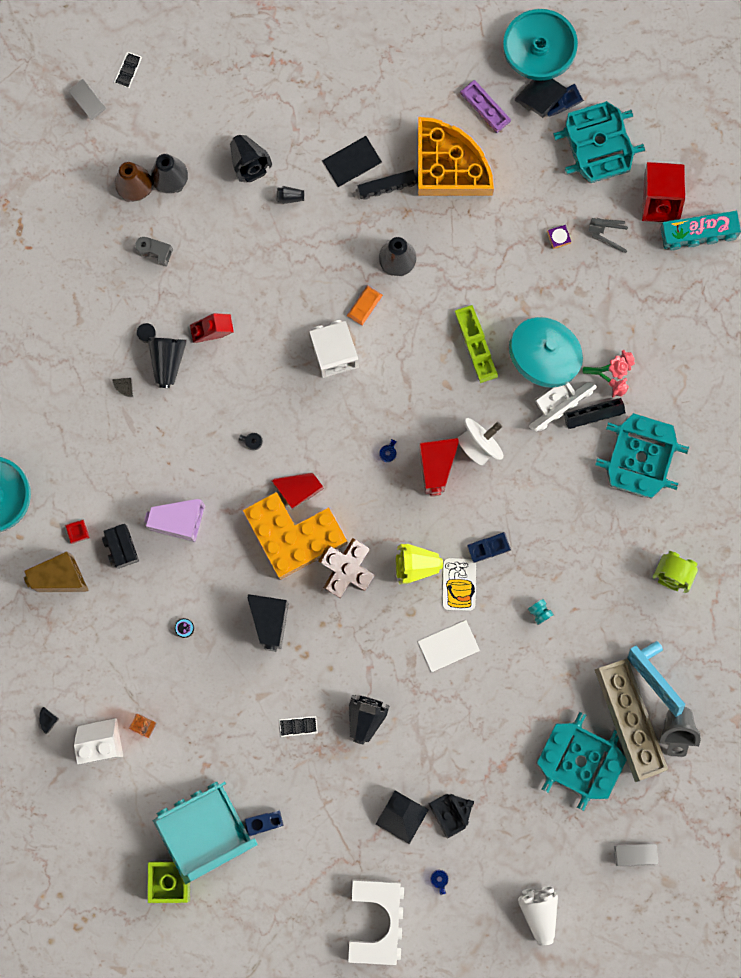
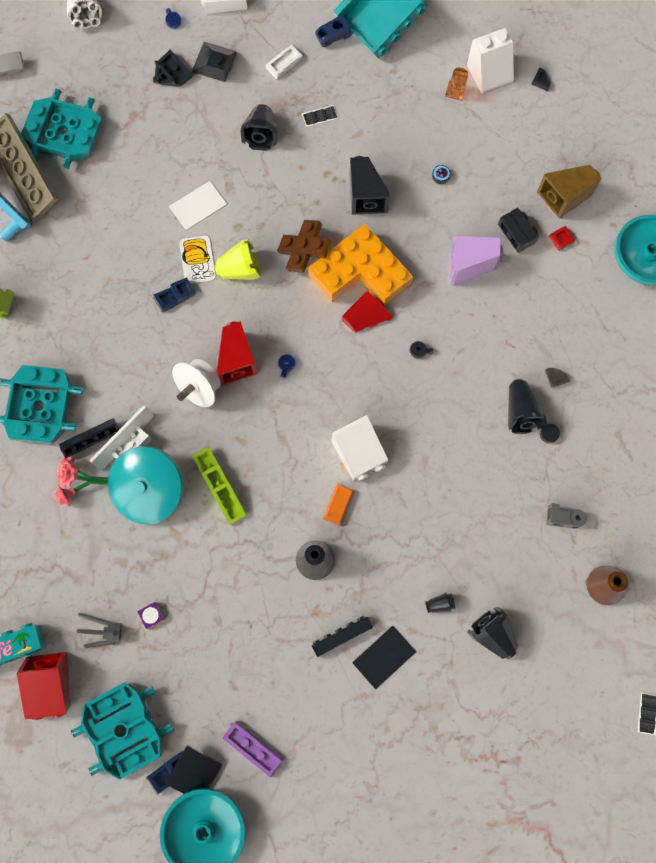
camera: 165 degrees right, 5 degrees down
black cone [151,154,188,193] -> none
red slope [190,313,234,343] -> none
light orange brick [418,117,494,196] -> none
teal wheel [528,599,554,625] -> none
none -> white tile [266,44,303,80]

